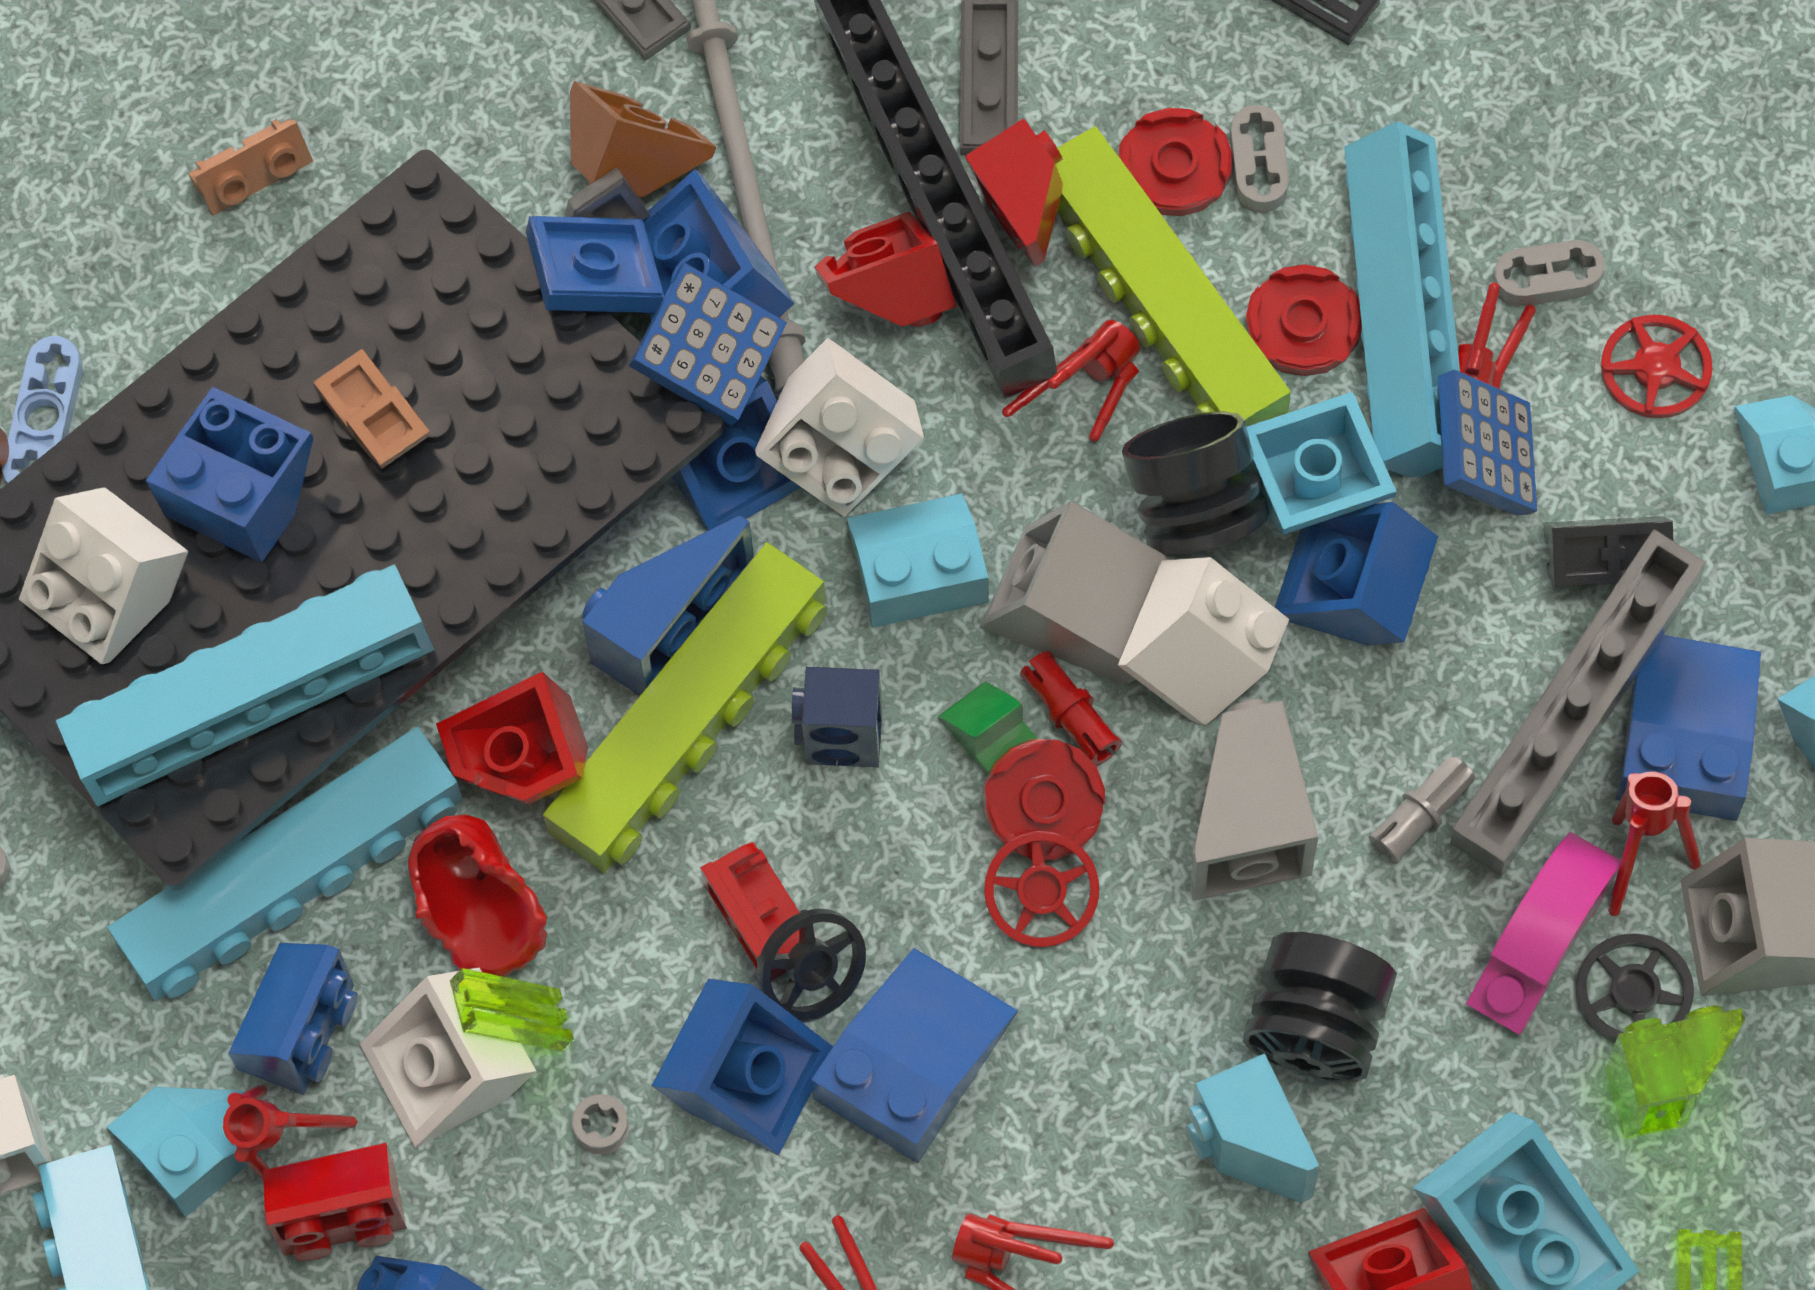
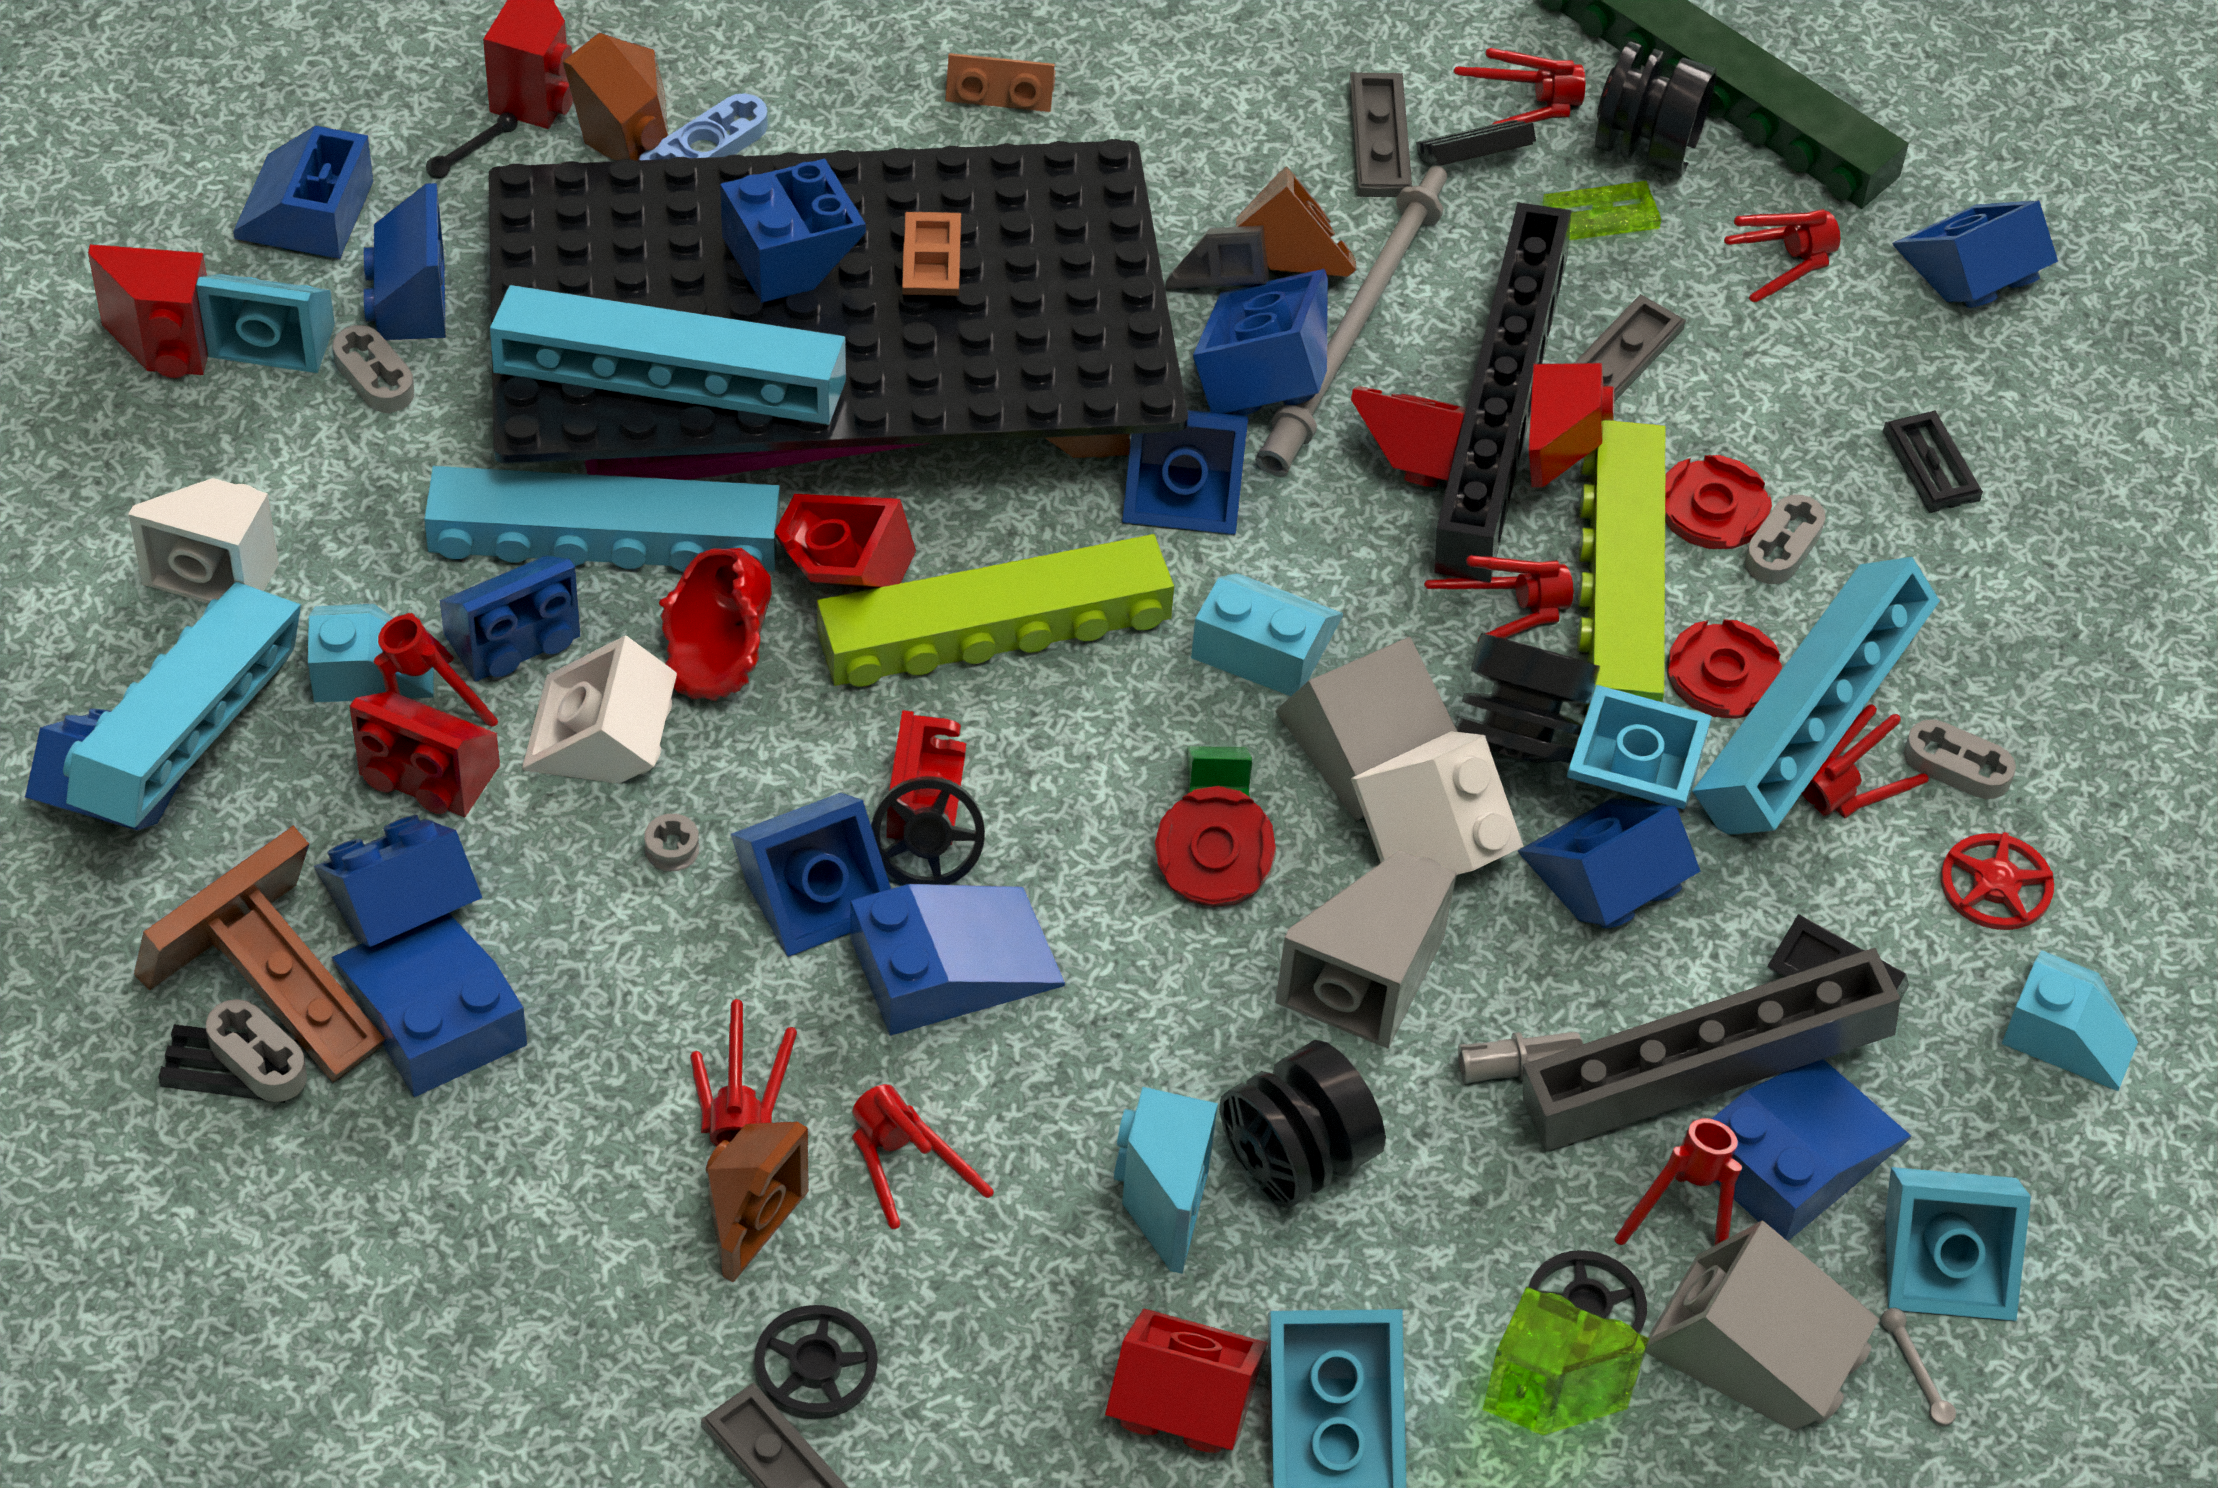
camera: 30 degrees right, 15 degrees down
white slope [19,487,188,664] -> none
clear neon green tile [450,968,574,1051] -> none
blue tile [526,216,664,313] -> none
blue slope [582,515,754,696] -> none
tile [629,263,787,426] -> none
white slope [755,338,924,517] -> none
dark blue brick [791,666,883,768] -> none
red wheel [984,831,1100,947] -> none
red pin [1020,651,1122,766] -> none
blue tile [1438,369,1537,515] -> none
dark pink arch [1466,832,1621,1035] -> none

